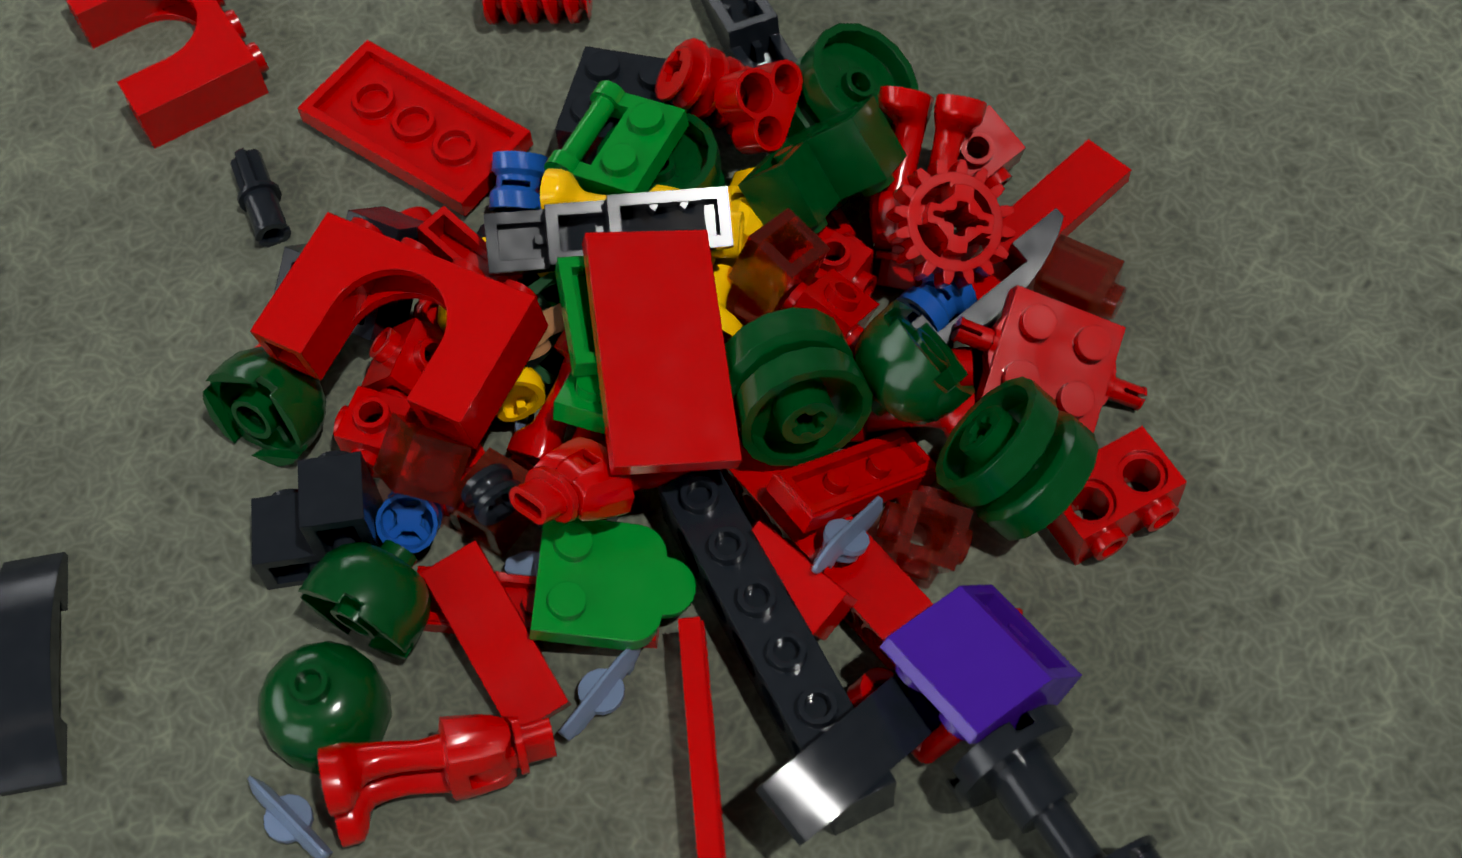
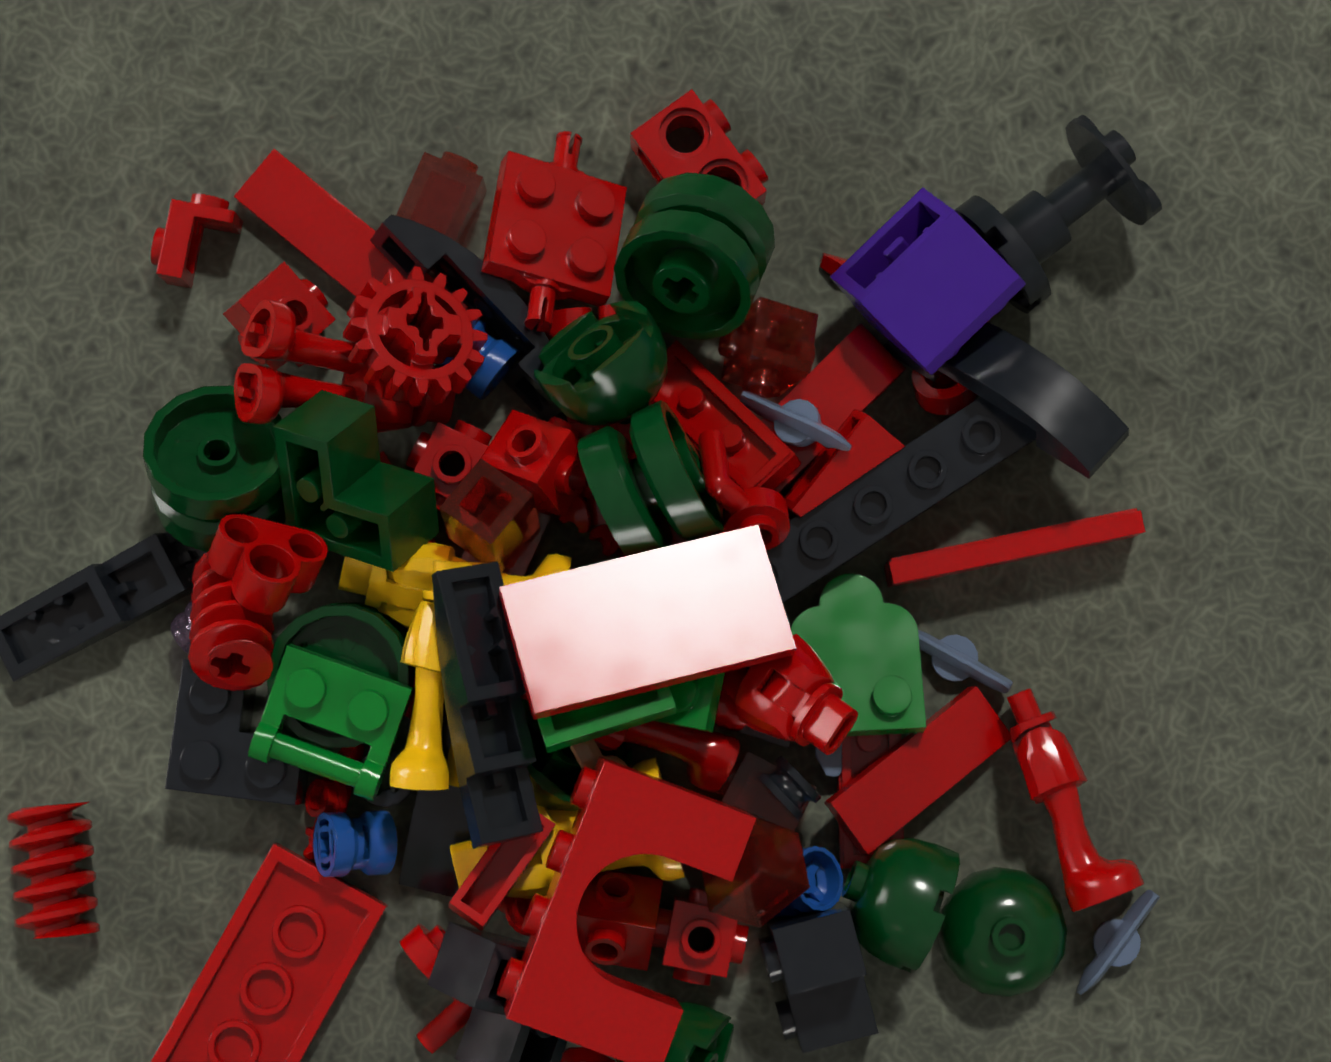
camera: 105 degrees left, 25 degrees up
none -> red bracket [151,193,243,289]
none -> red plate [698,429,790,550]

